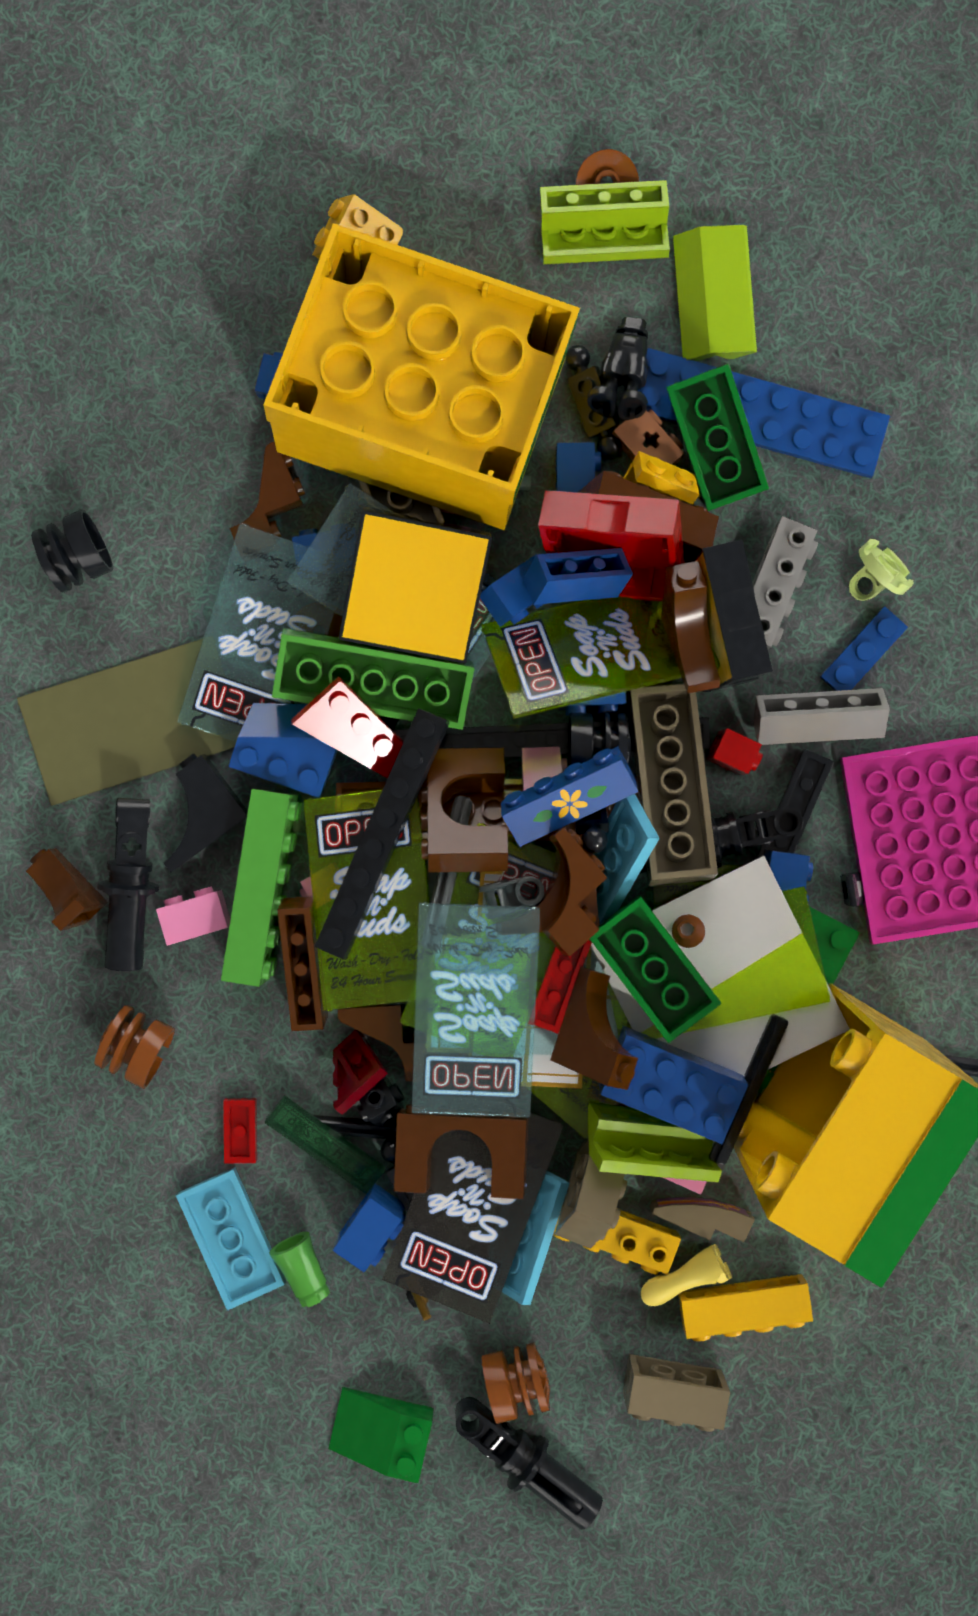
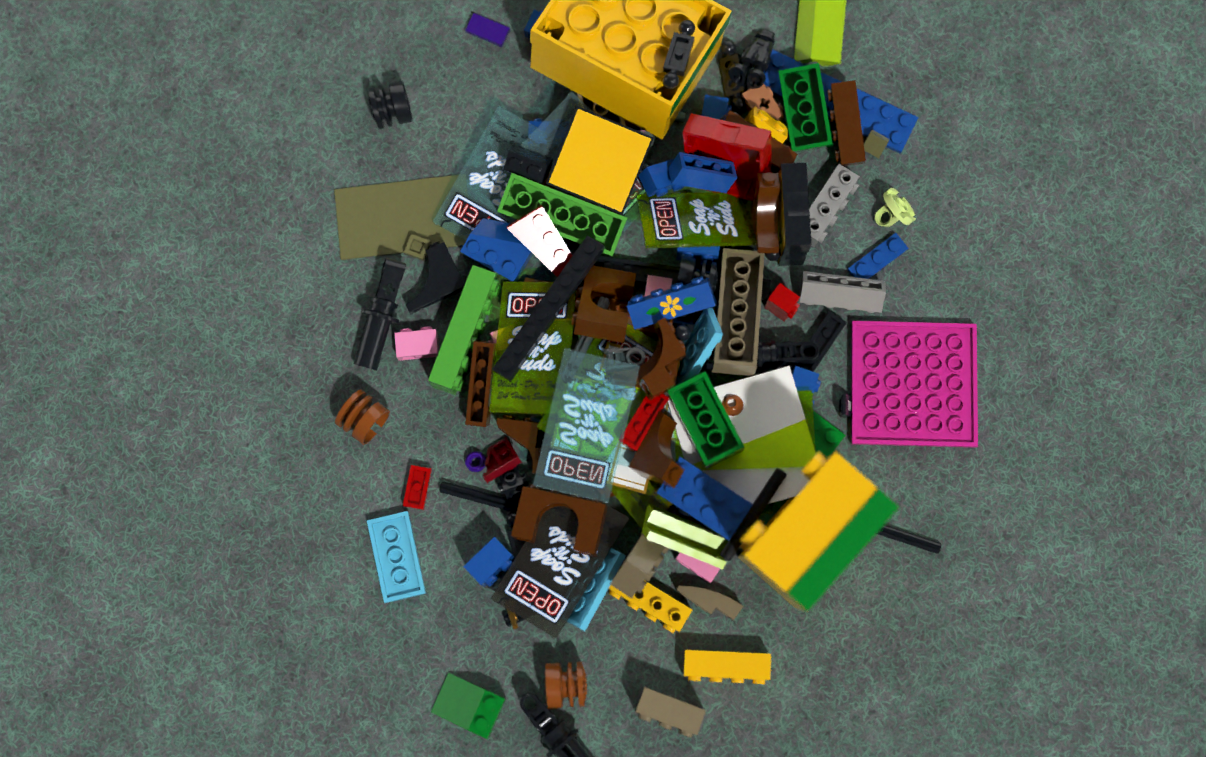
camera: 10 degrees right, 10 degrees down
reddish brown arch [26,848,108,931] -> none
reddish brown arch [230,441,306,562] -> none
clear green tile [264,1095,385,1194] -> none
bright green plant [269,1231,330,1307] -> none
light yellow piece [641,1244,732,1306] -> none
none -> olive tile [404,234,431,261]
none -> dark purple tile [465,13,510,47]
none -> dark purple plate [465,451,486,472]
none -> black brick [503,145,553,184]
none -> black plate [662,20,695,89]
none -> reddish brown brick [827,80,866,166]
none -> olive tile [864,130,890,158]

